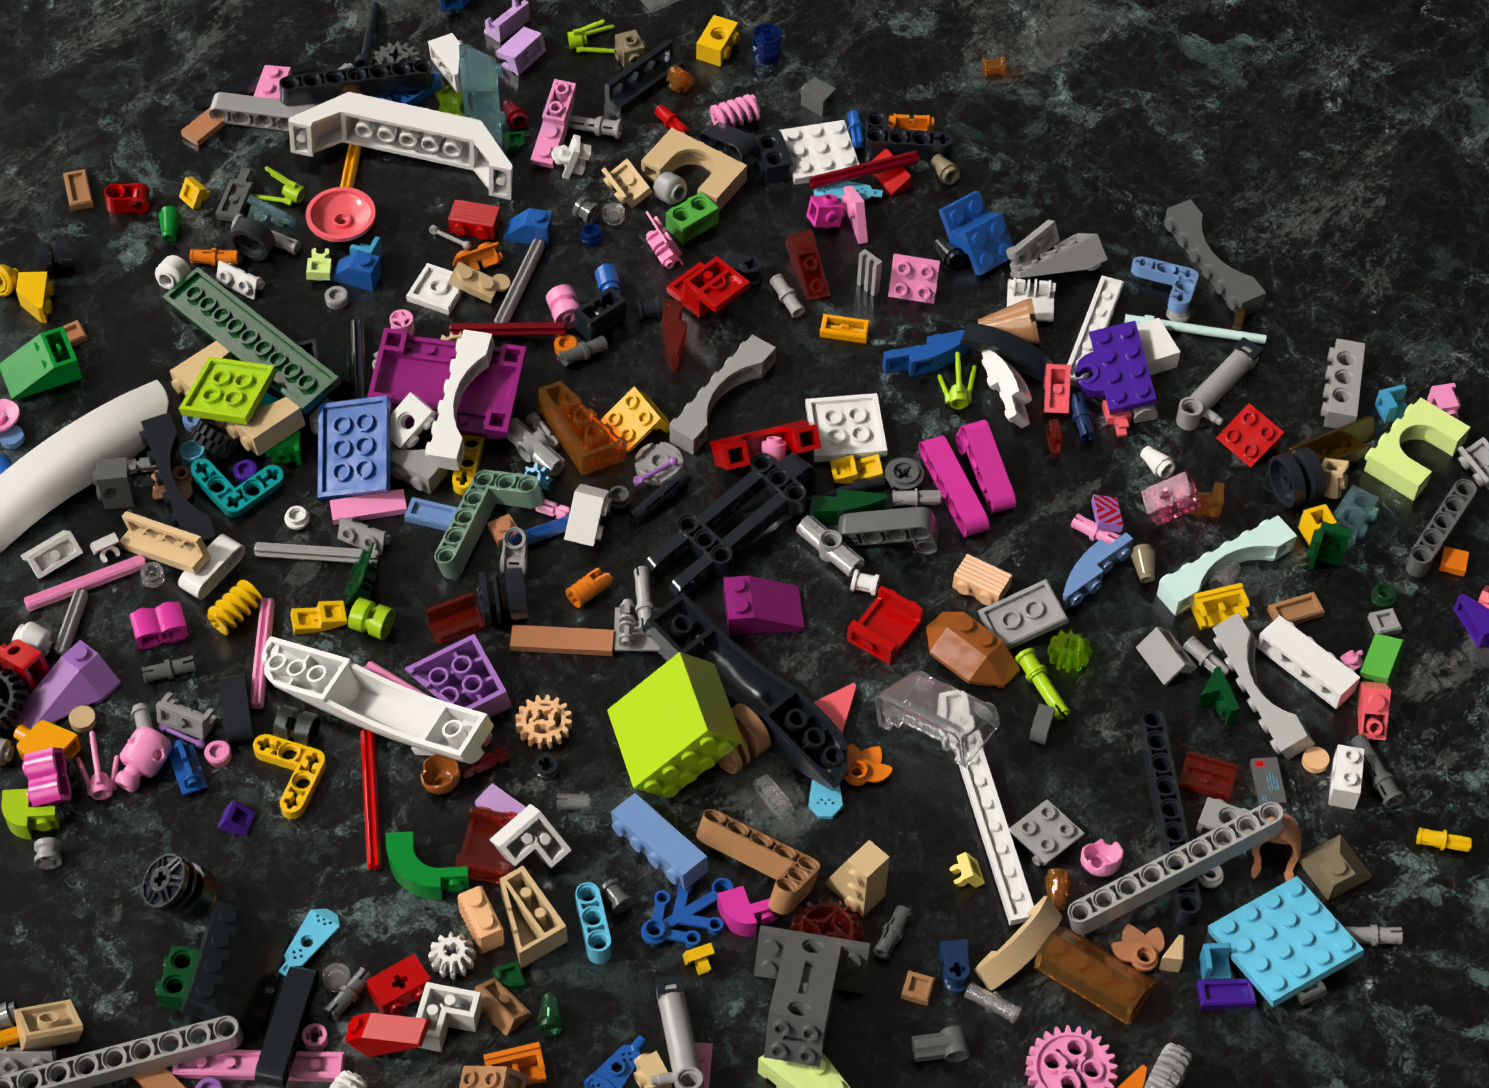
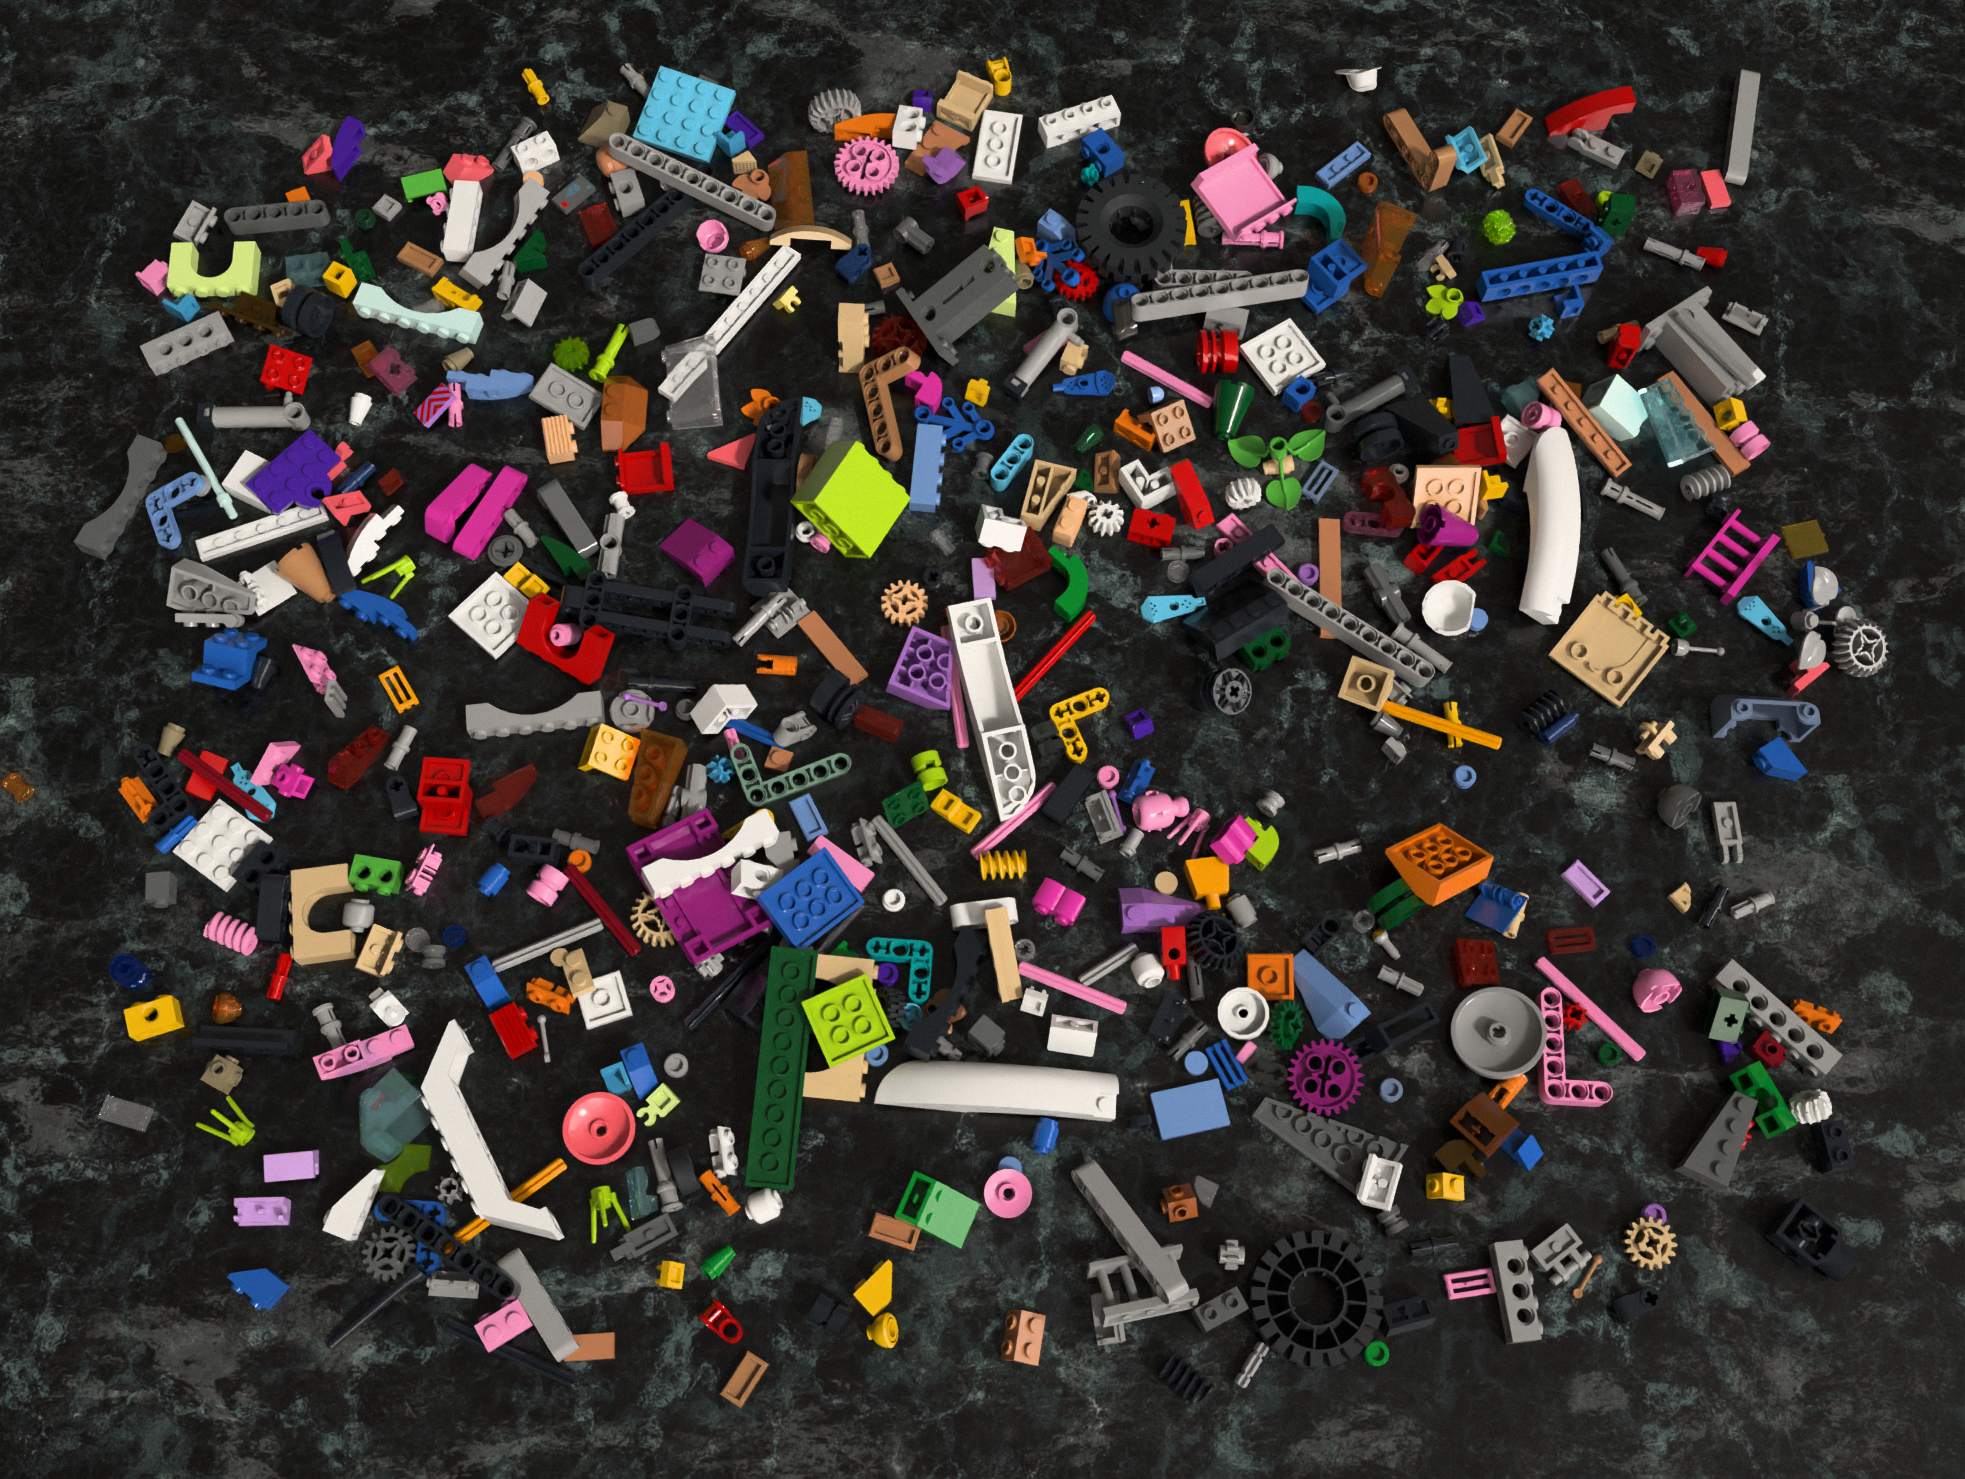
camera: 135 degrees left, 15 degrees up
none -> white arm [1066,490,1097,508]

